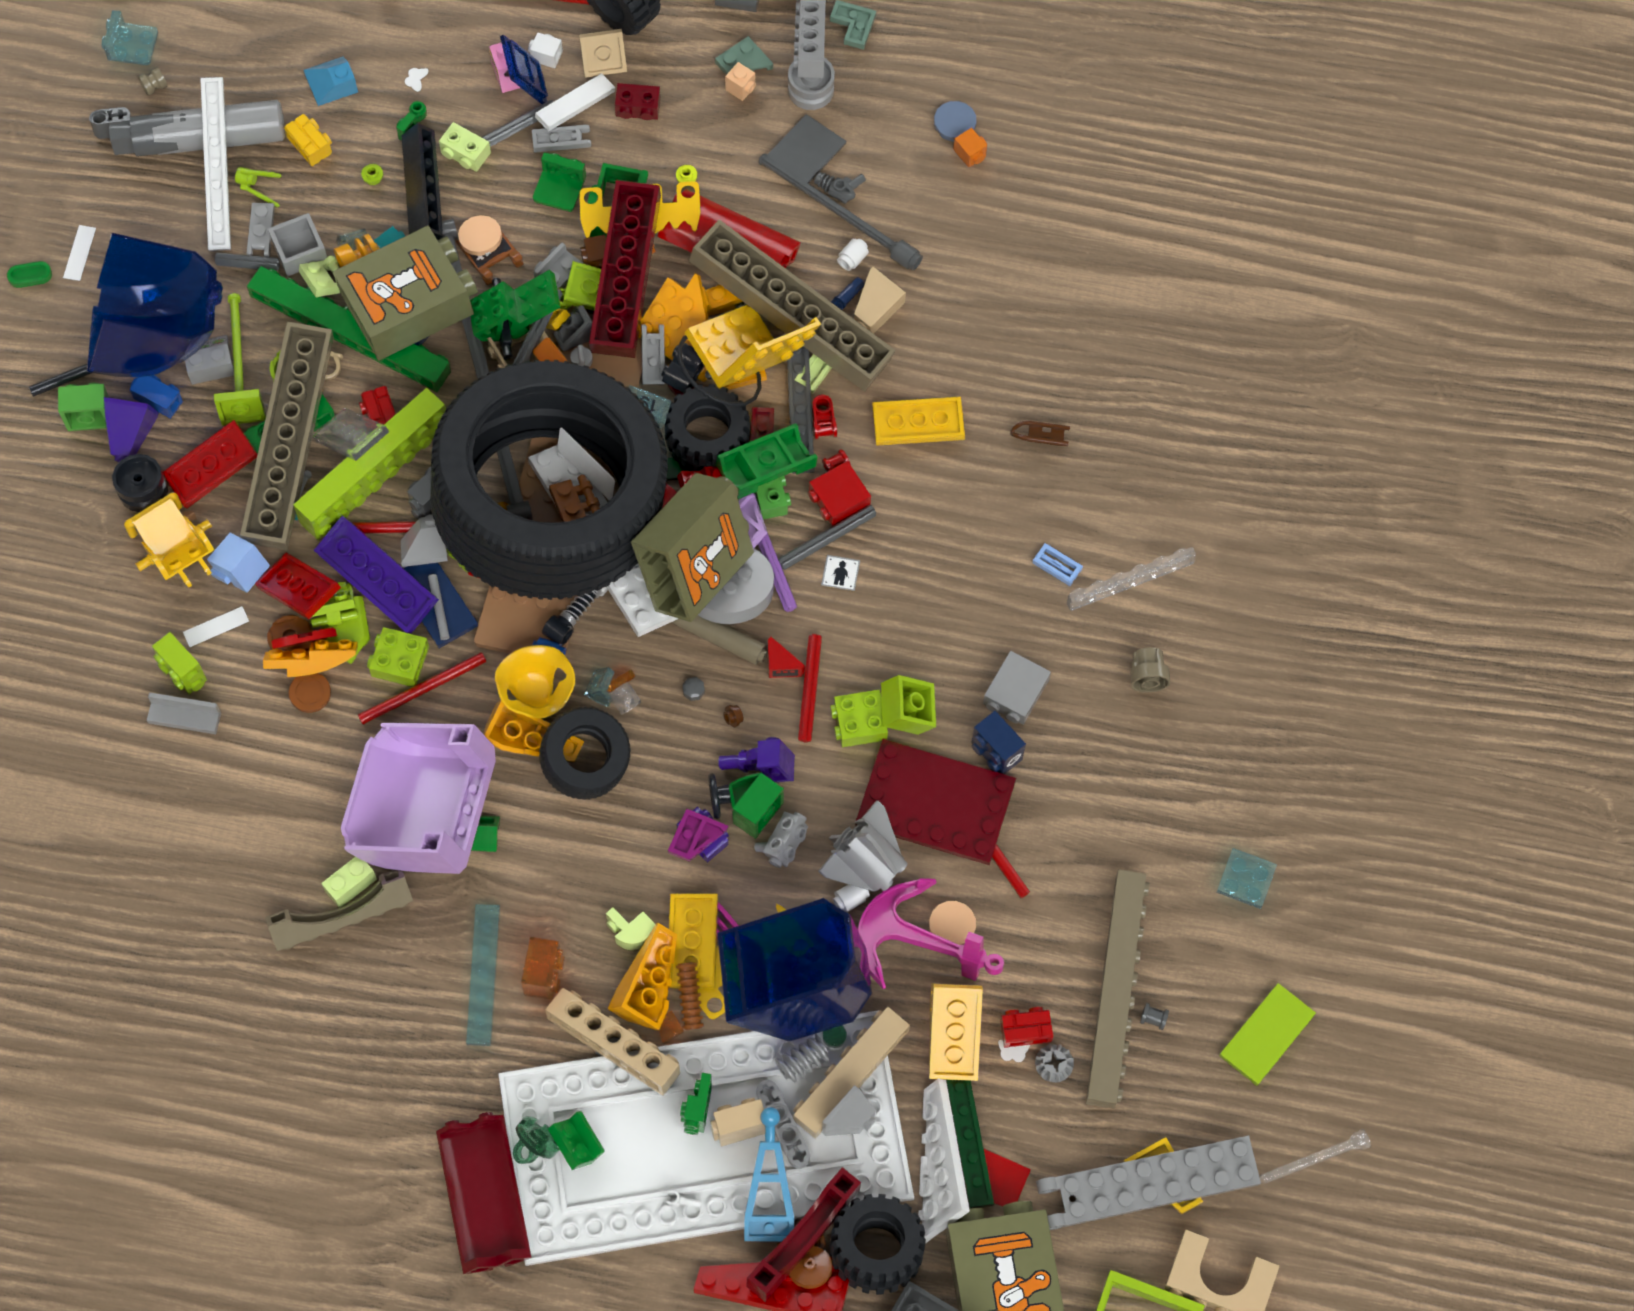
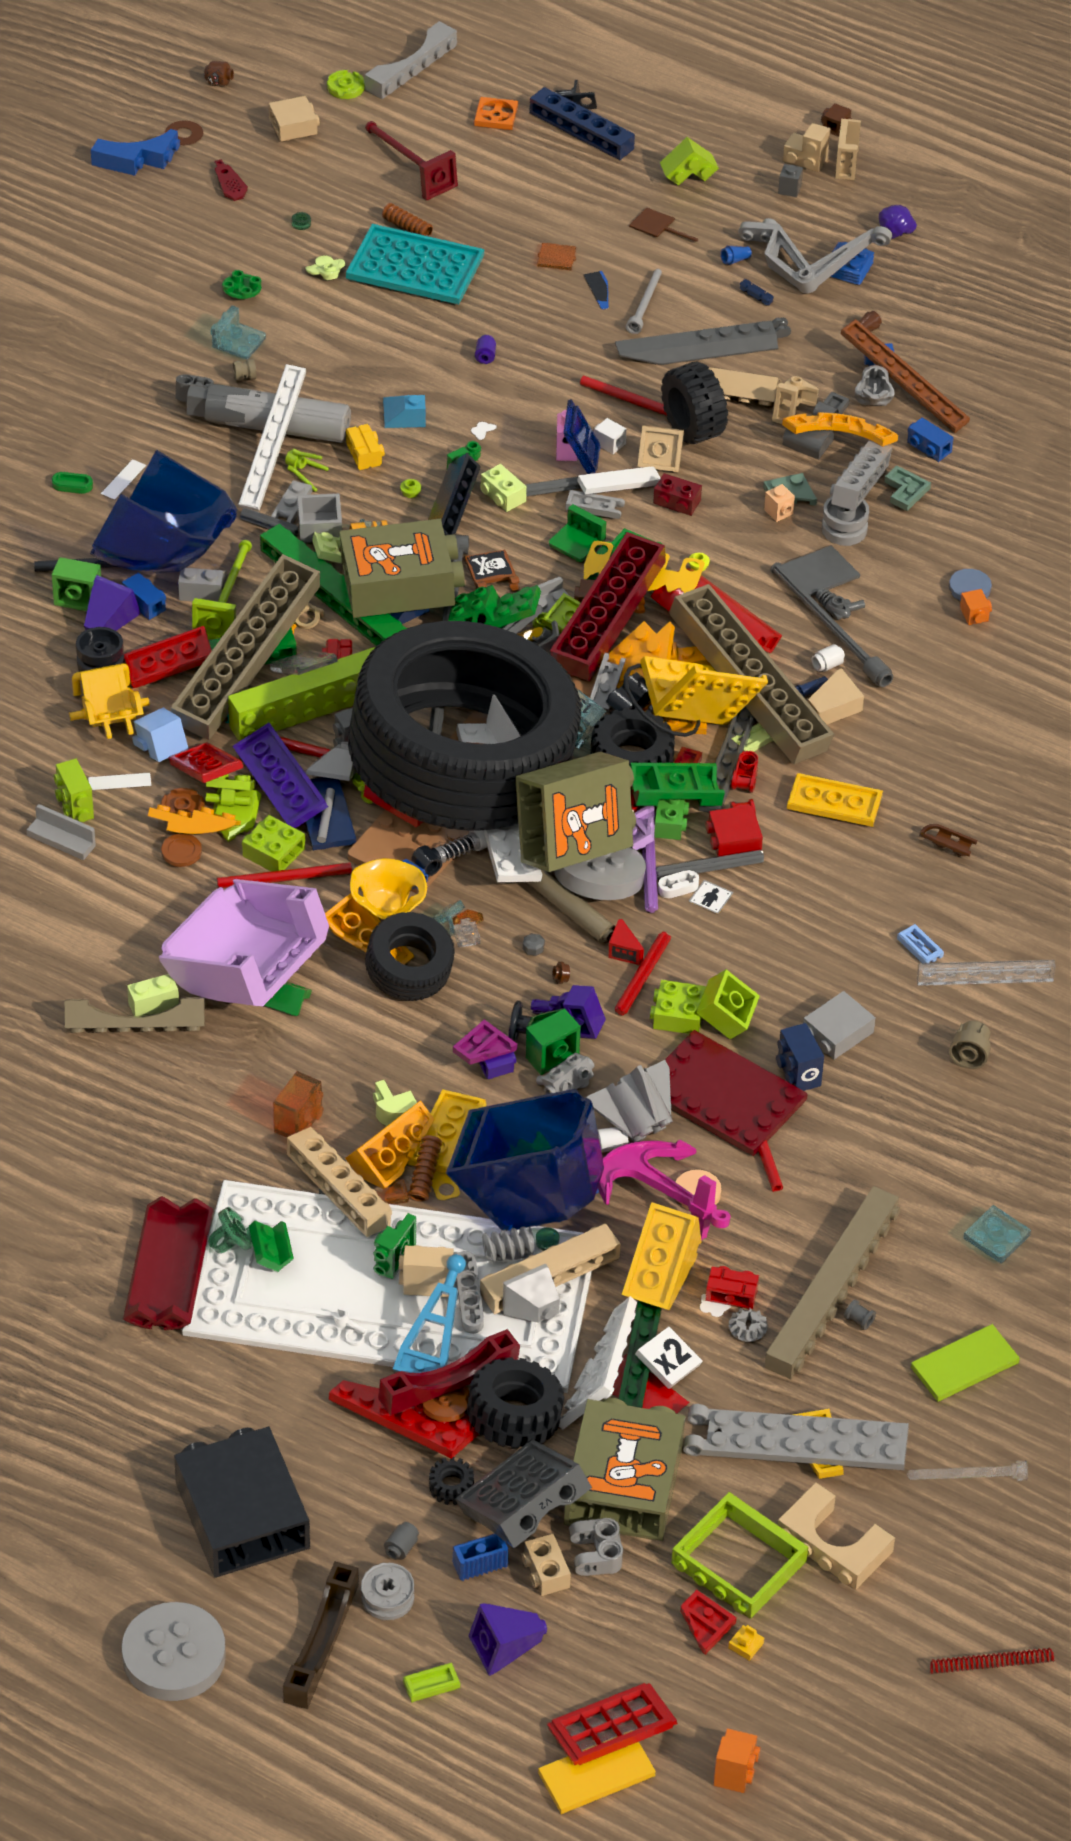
camera: 20 degrees right, 20 degrees down
red tile [271,627,337,649] -> none
light nougat tile [458,215,502,256] -> none
clear light blue tile [466,904,500,1046] -> none
none -> white tile [635,1327,703,1389]
none -> white beam [658,870,699,898]

